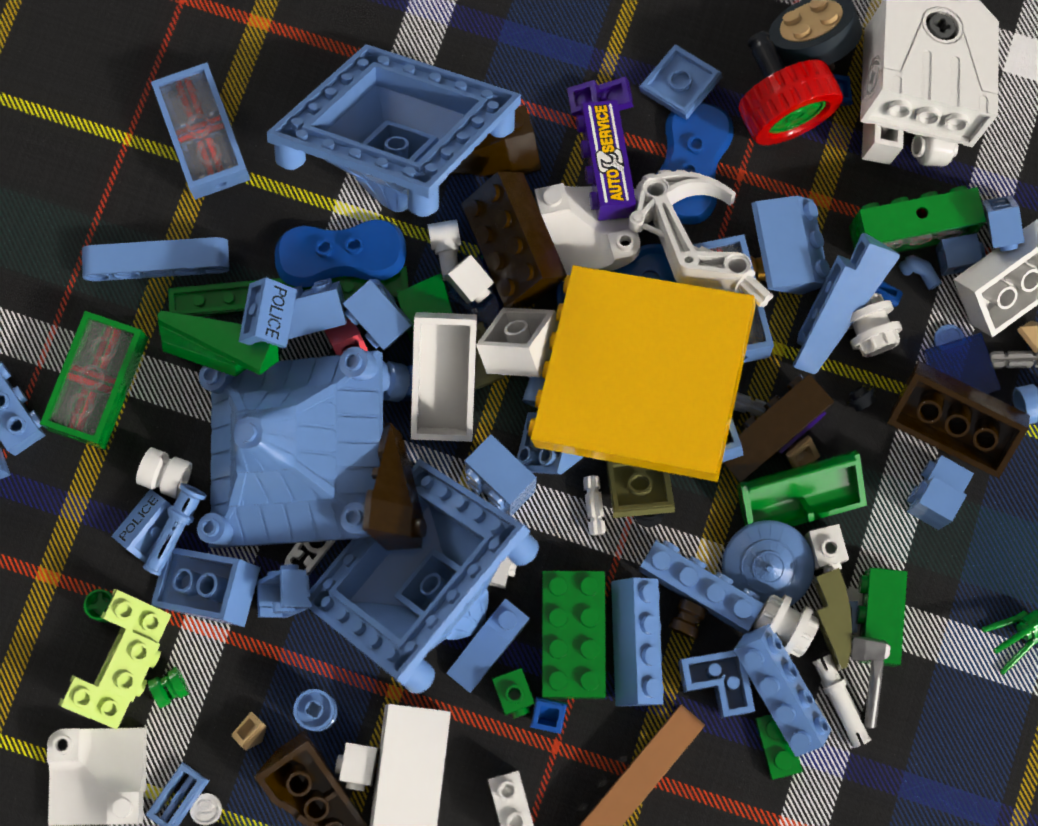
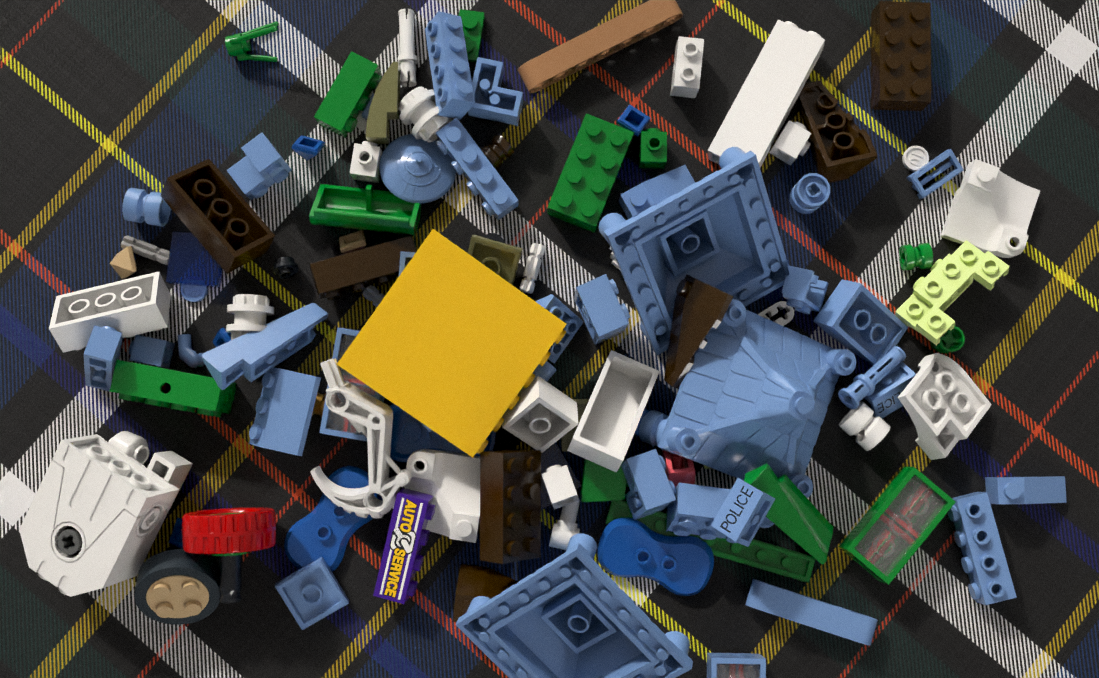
camera: 160 degrees left, 5 degrees up
tan slope [231,712,267,750] -> none
dark purple slope [567,76,634,116] -> none
medium blue brick [611,577,664,706] -> none
flat silver piece [851,636,891,729] -> none
none -> blue slope [292,135,325,161]
none -> white slope [898,353,992,460]

